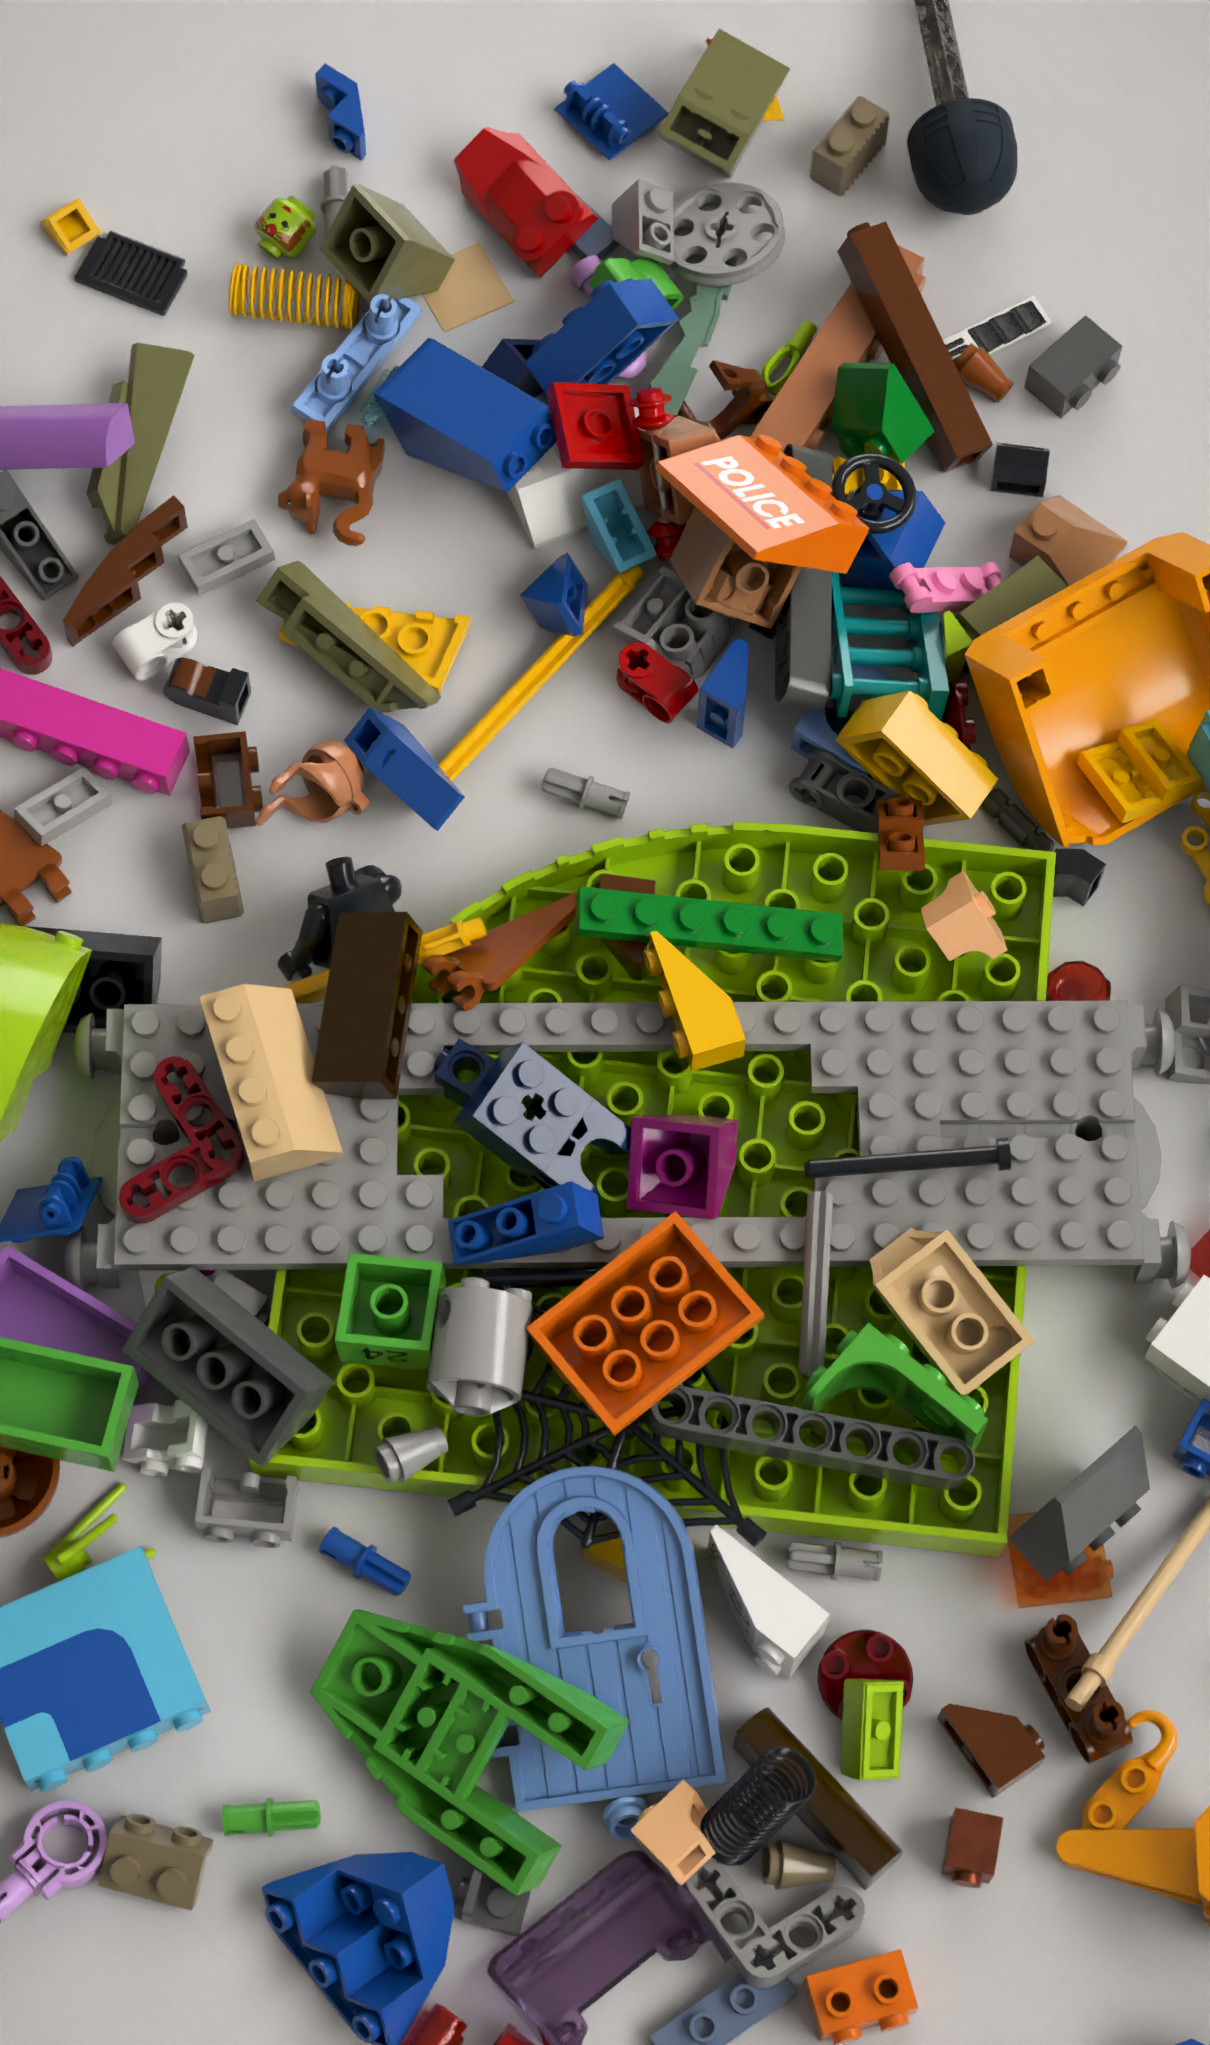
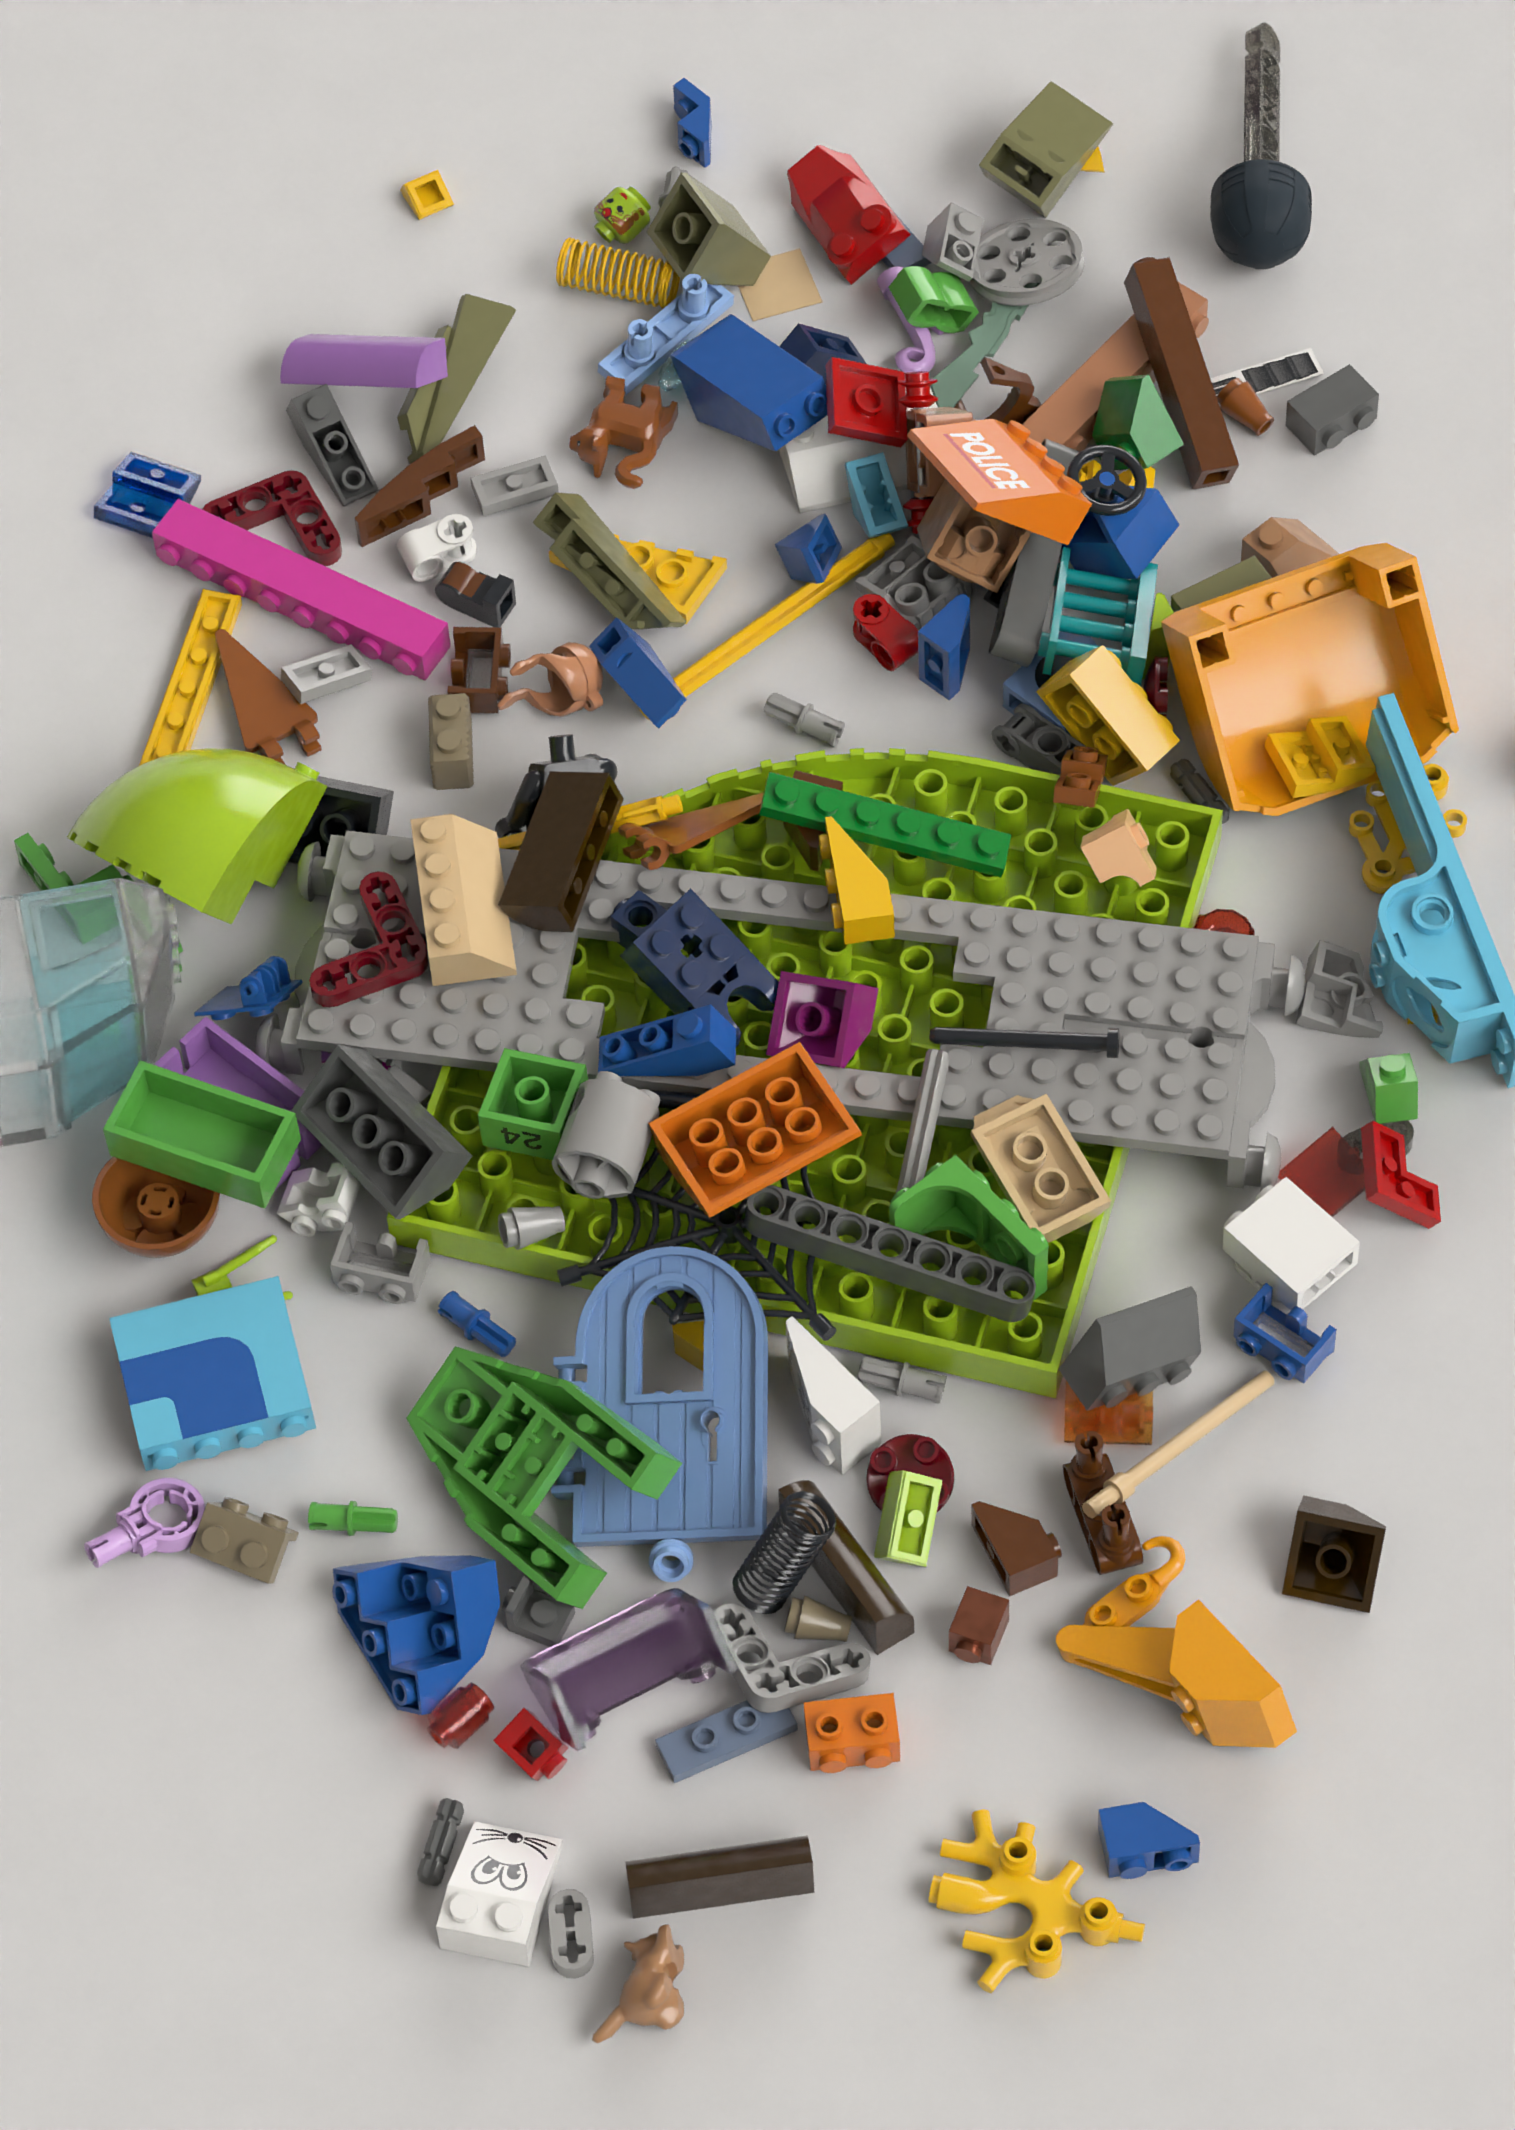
camera: 15 degrees right, 10 degrees down
black window [74,231,188,316] -> none
blue brick [524,278,679,395] -> none
blue hinge [554,63,669,161] -> none
light nougat brick [630,1779,716,1887] -> none
lime piece [761,320,817,396] -> none
dark tan brick [809,96,889,196] -> none
bright pink plate [889,562,1002,613] -> none
black piece [990,442,1050,497] -> none
black piece [1053,849,1106,907] -> none

